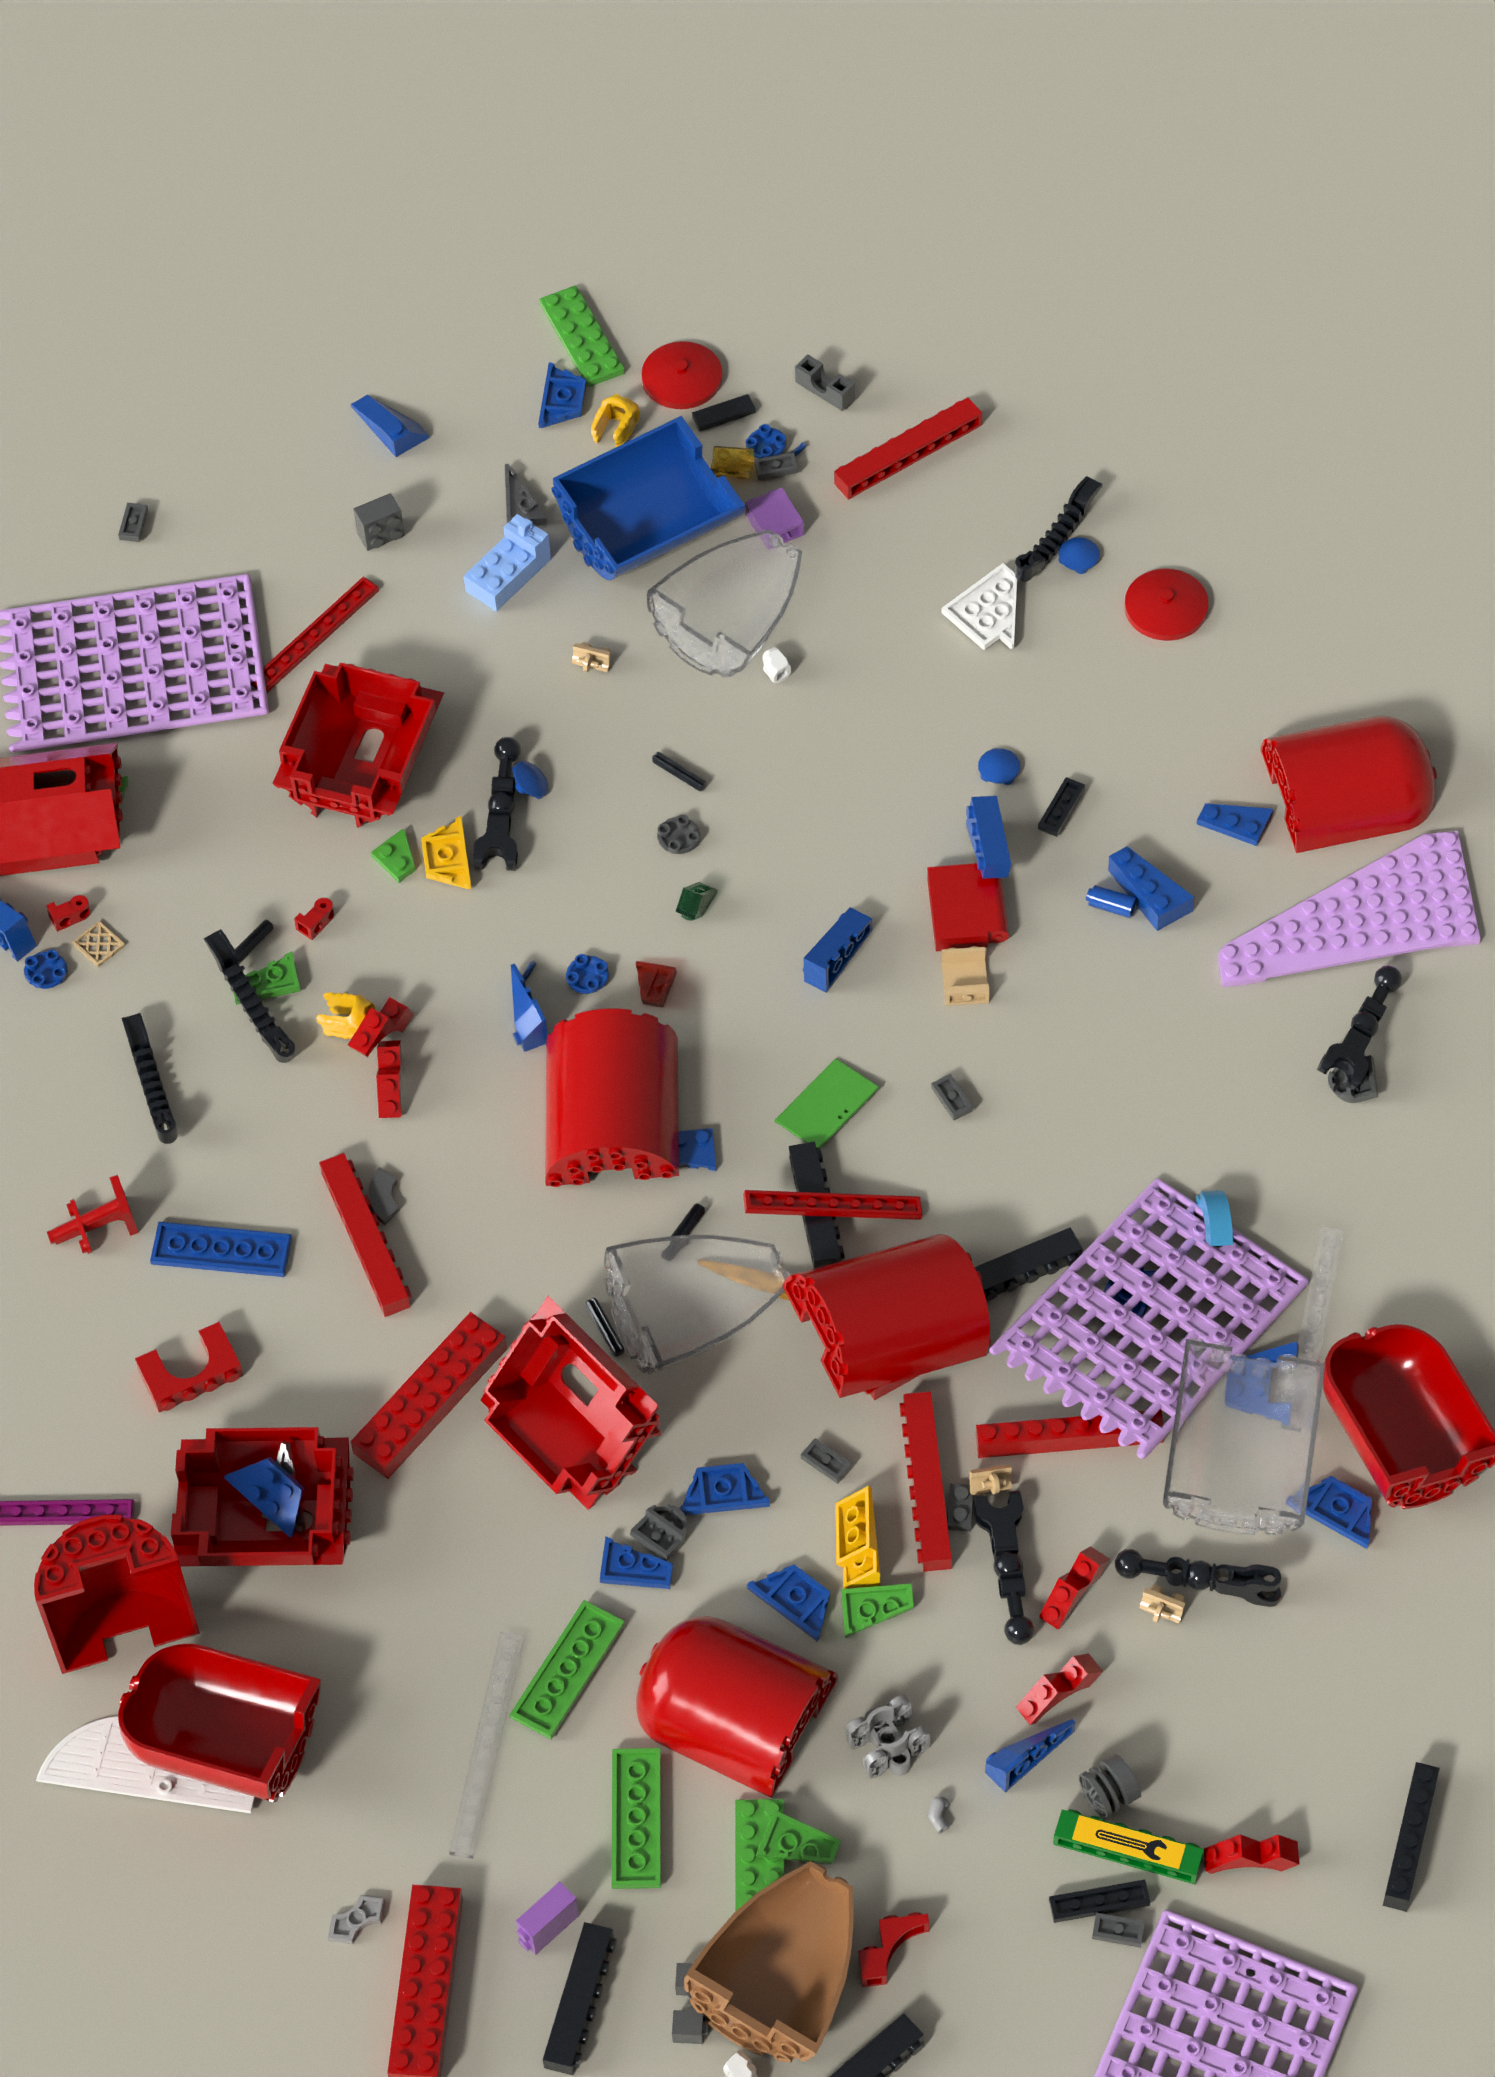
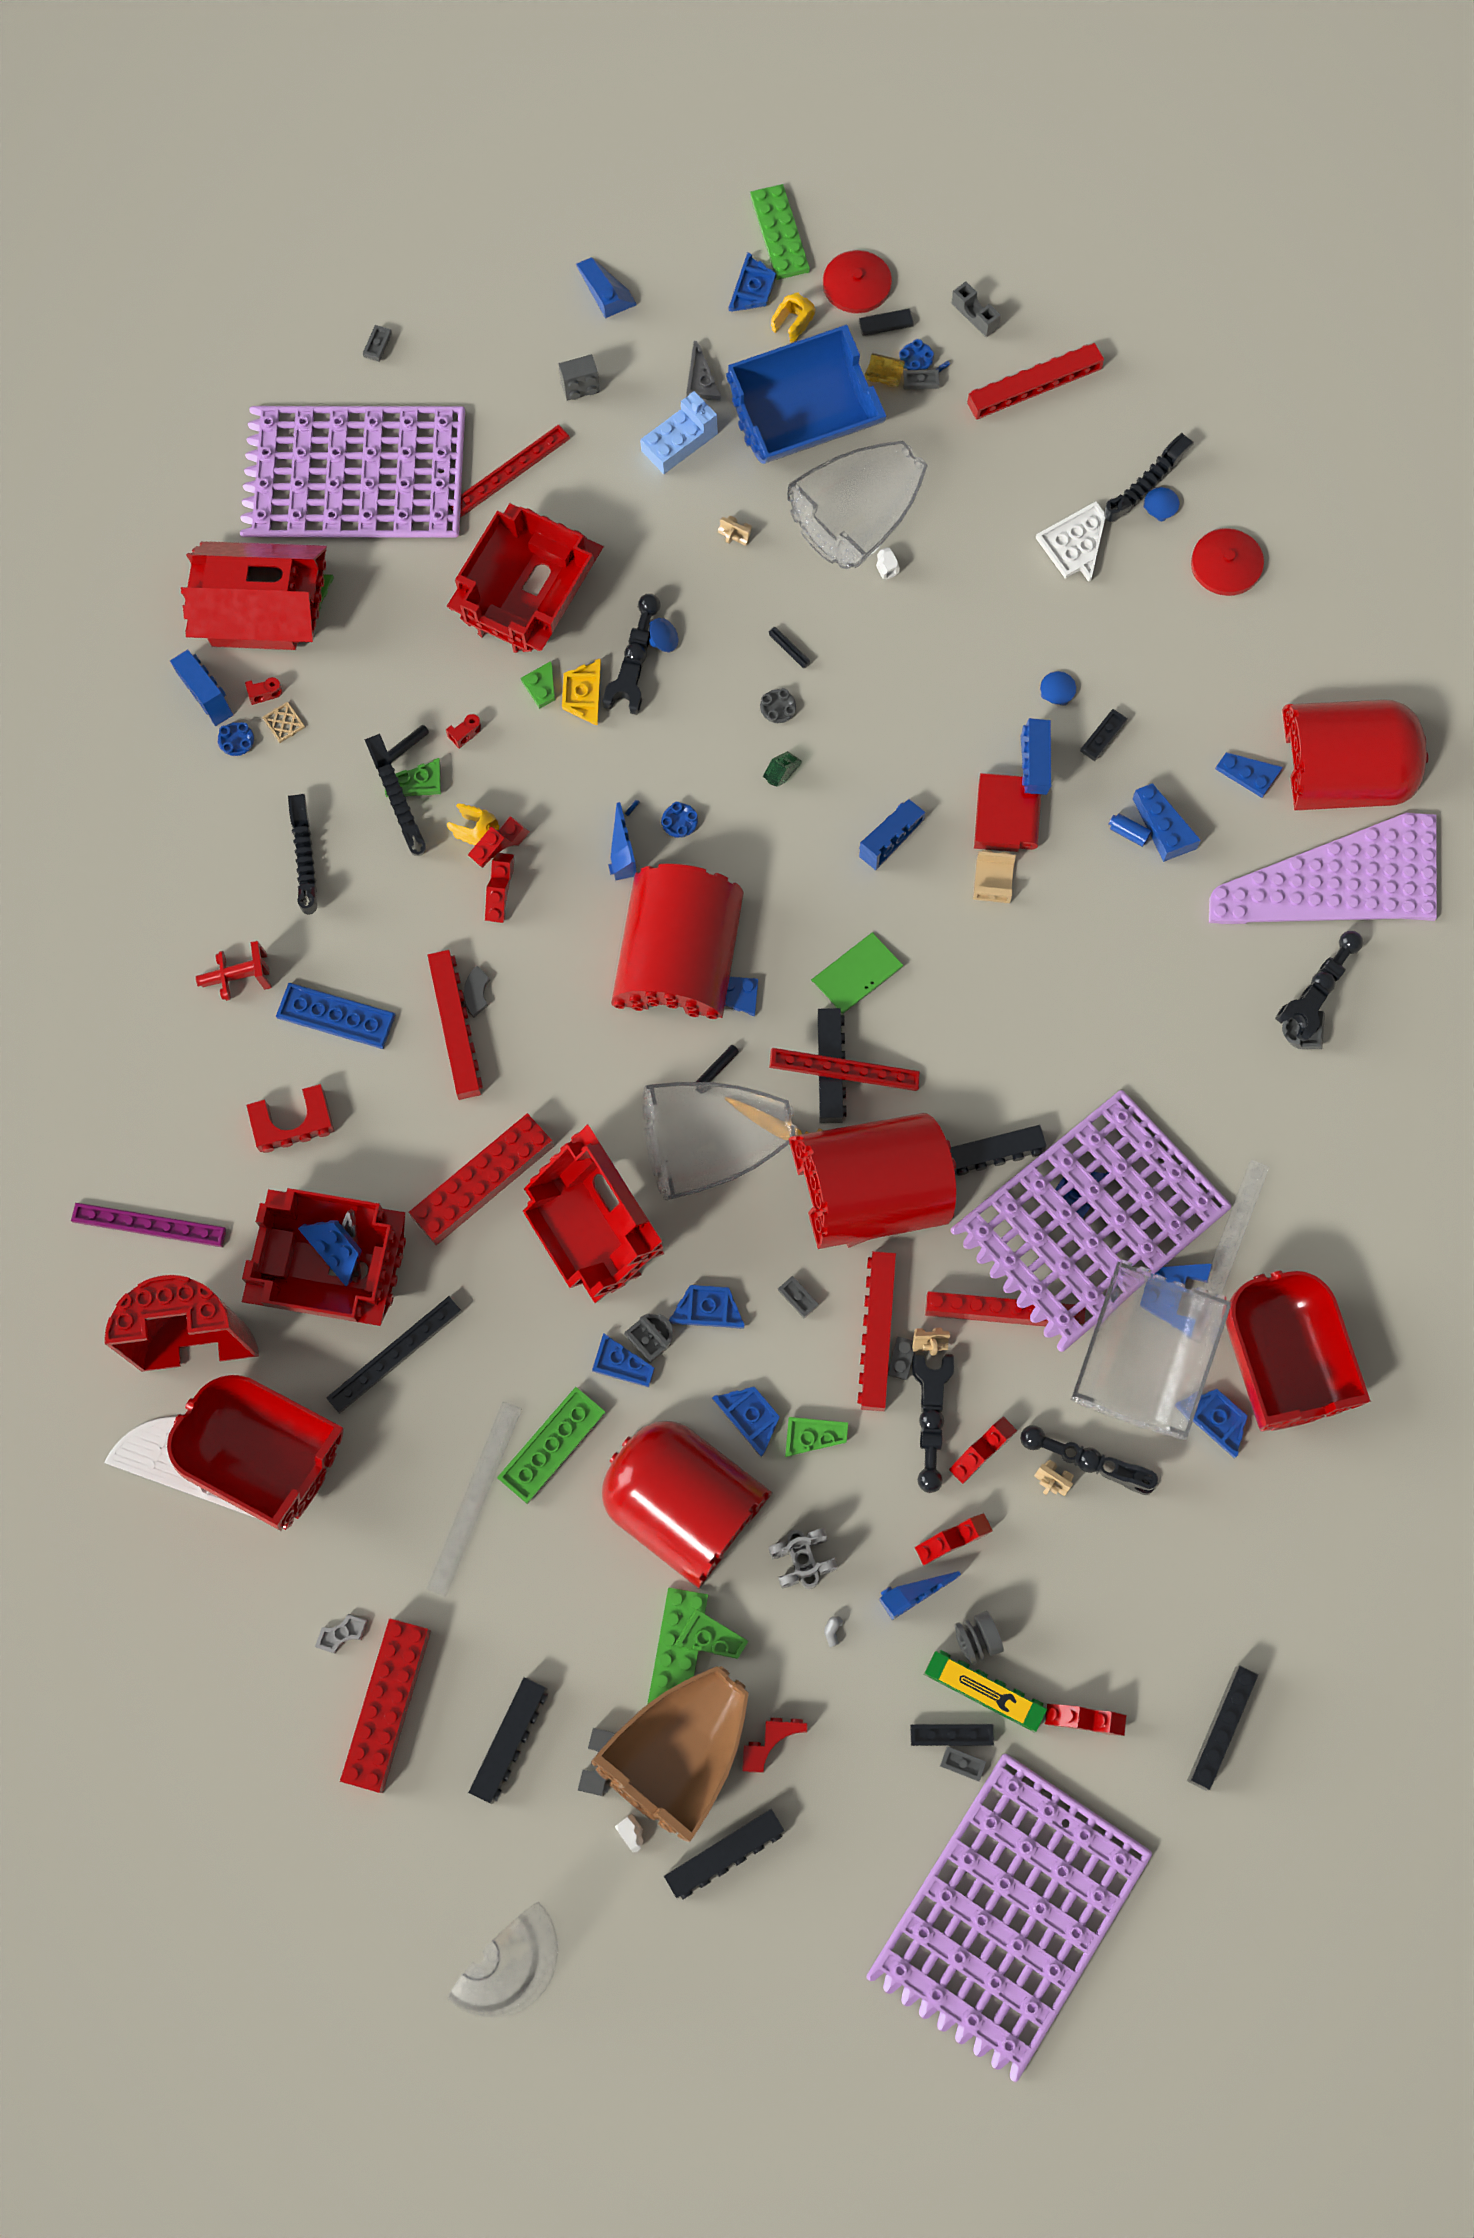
camera: 10 degrees right, 15 degrees up
medium lavender brick [516,1881,579,1955] -> none
black axle [586,1298,624,1357] -> none
bright green plate [611,1748,661,1889] -> none
clear red wing [635,961,677,1007] -> none
medium lavender brick [745,488,804,550] -> none
yellow slope [835,1486,880,1589] -> none
dark grey plate [931,1074,973,1120] -> none
dark azure arch [1196,1190,1233,1246] -> none
none -> black plate [326,1296,462,1414]

